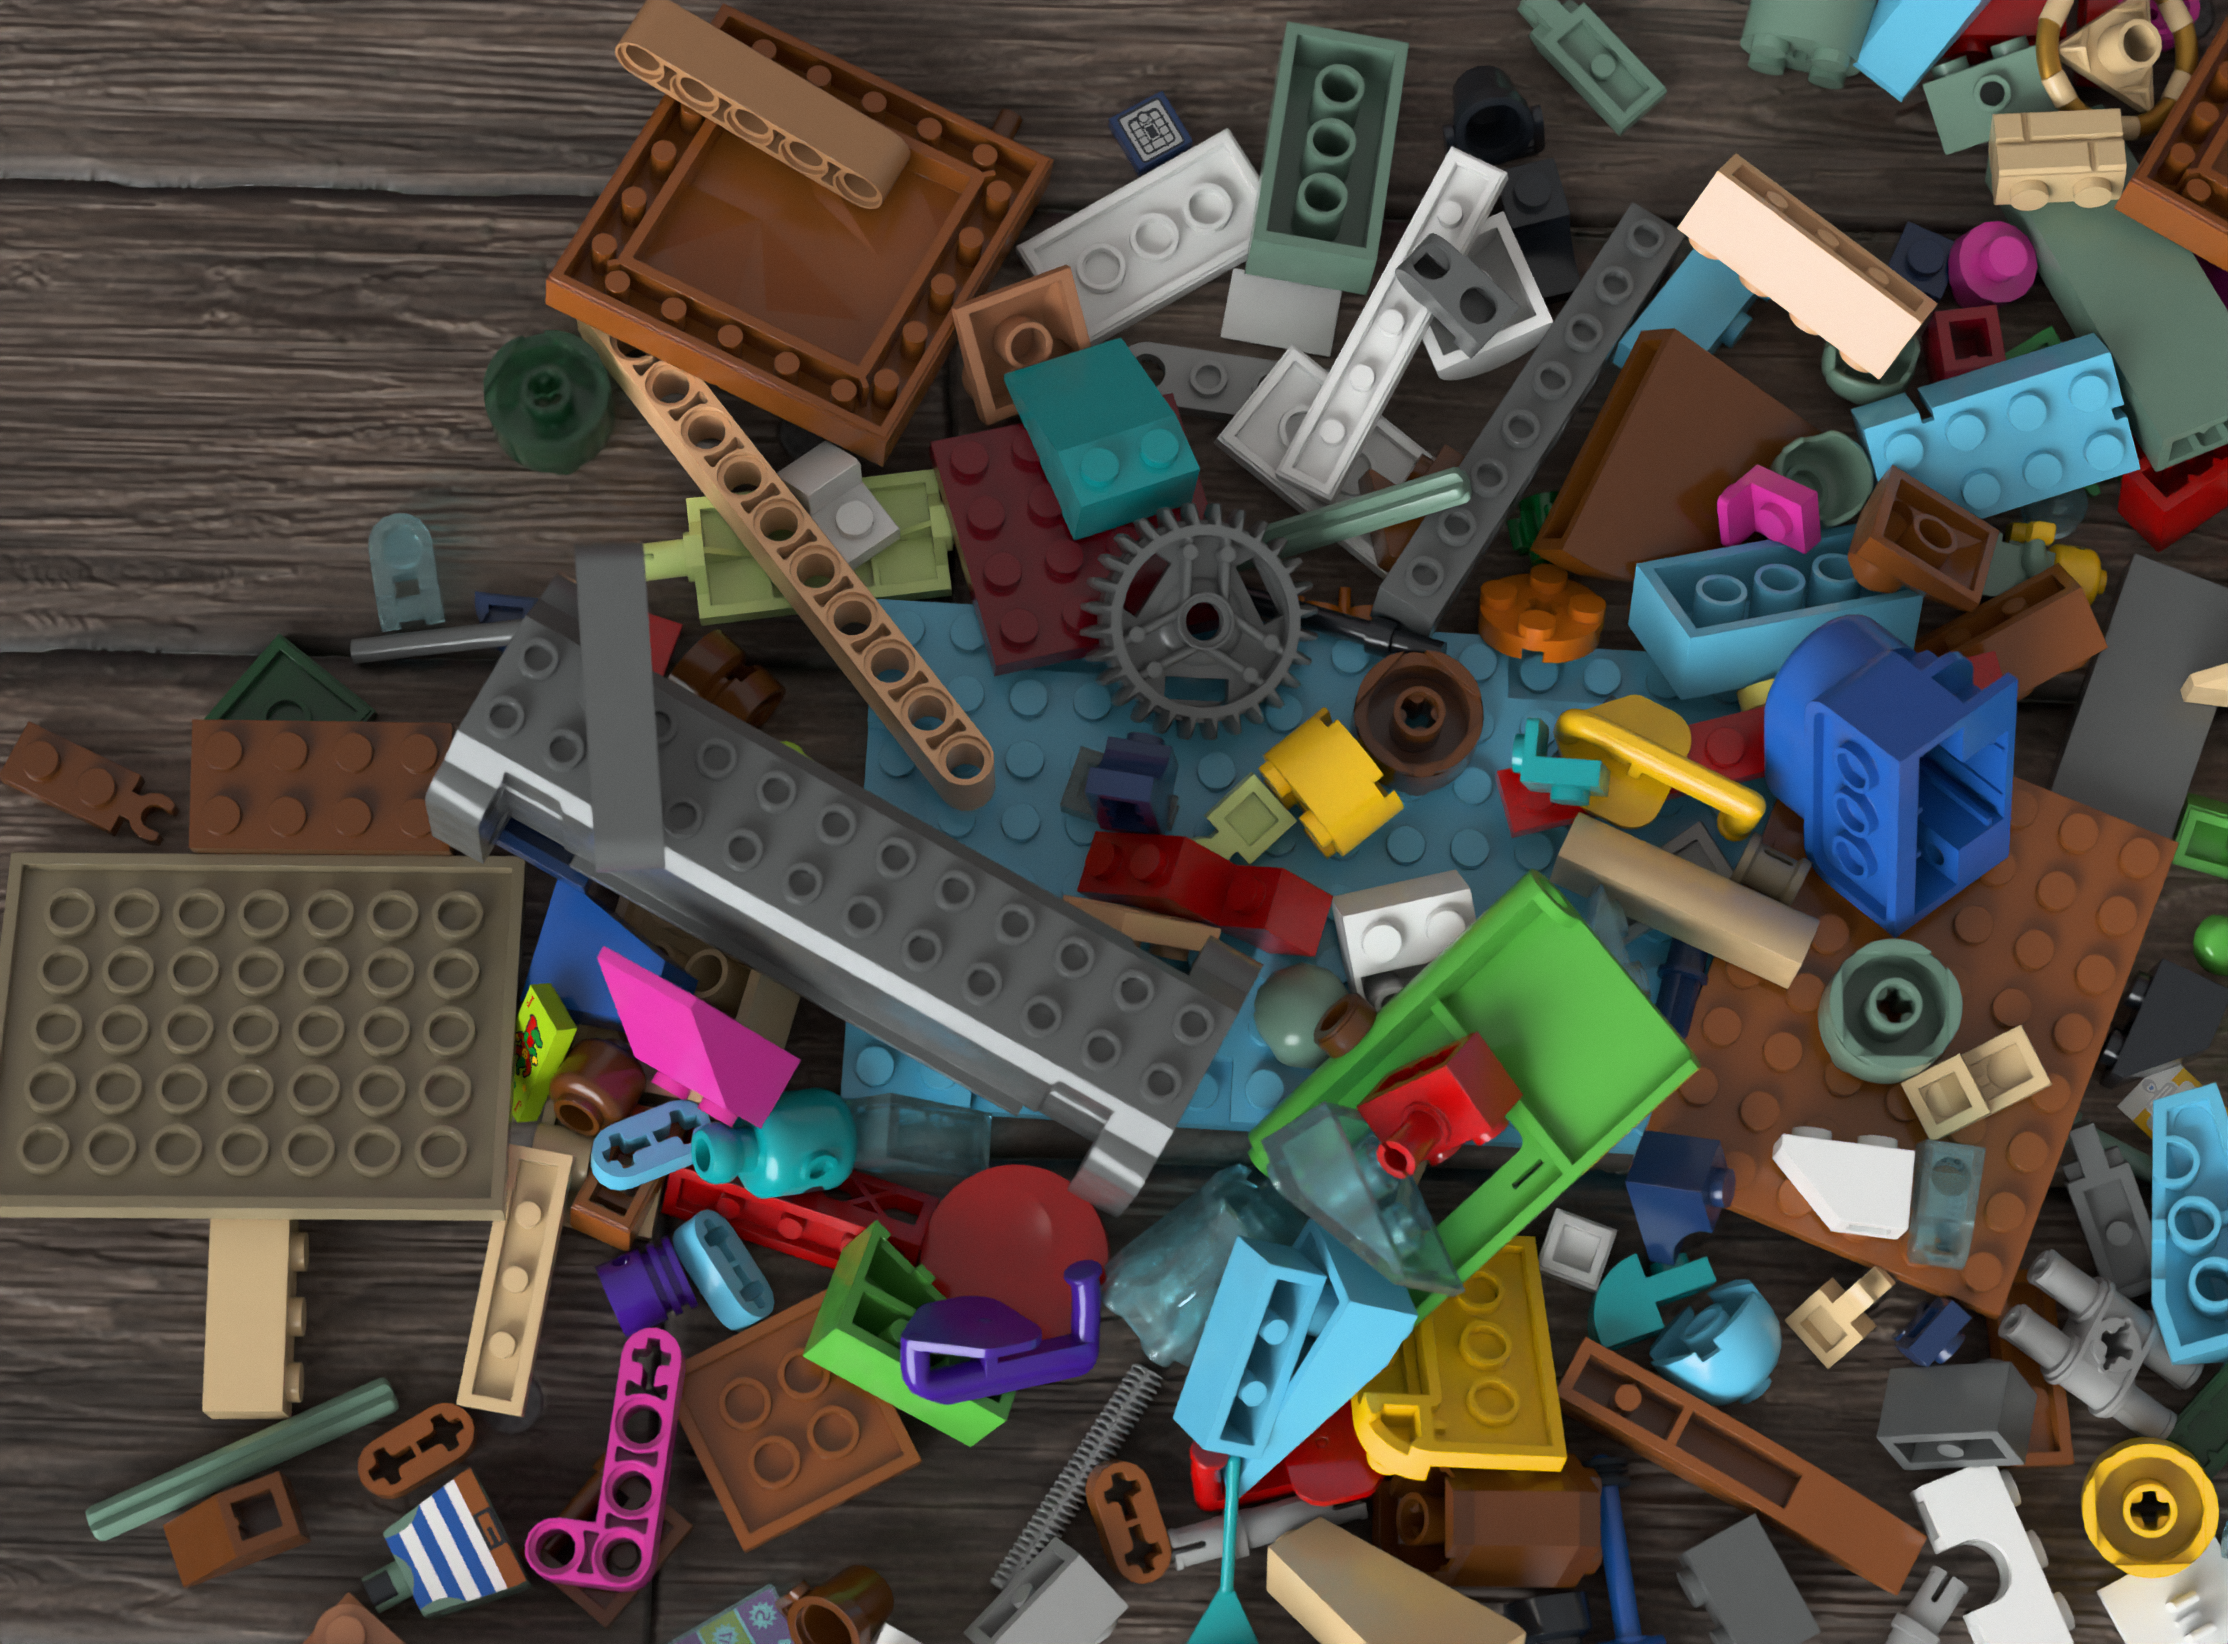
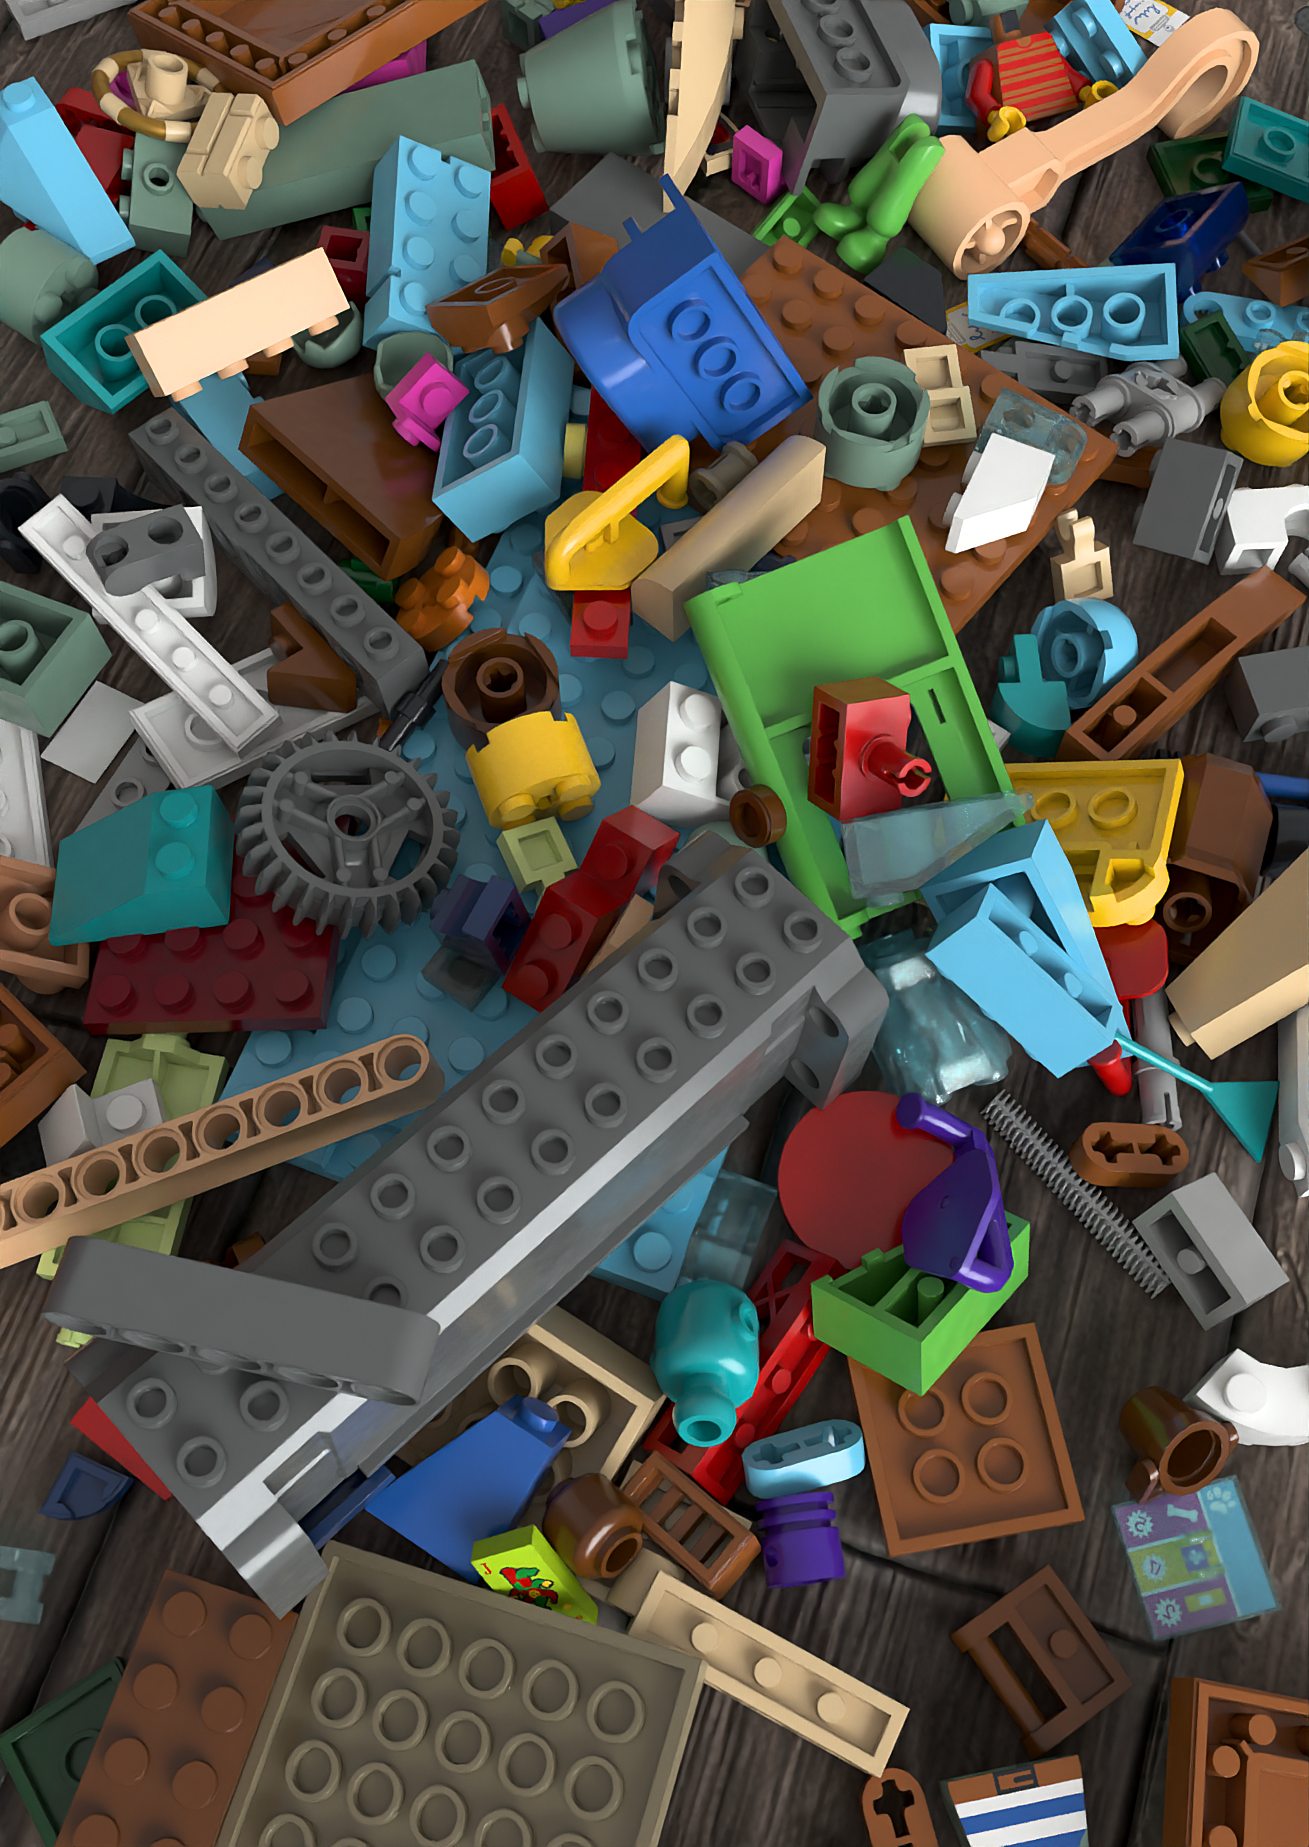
camera: 70 degrees left, 10 degrees down
dark grey bar [350,618,524,664] -> none
dark pink beam [525,1327,686,1592] -> none
medium azure beam [590,1099,711,1191] -> none
dark pink slope [597,946,801,1129] -> none
sand green axle [1236,467,1472,572] -> none
teal bracket [1512,717,1610,806] -> none
dark blue arch [1625,1130,1736,1266] -> none
dark blue plate [1892,1297,1972,1367] -> none
dark pink piece [1948,221,2038,310] -> none
none -> teal slope [40,249,208,415]

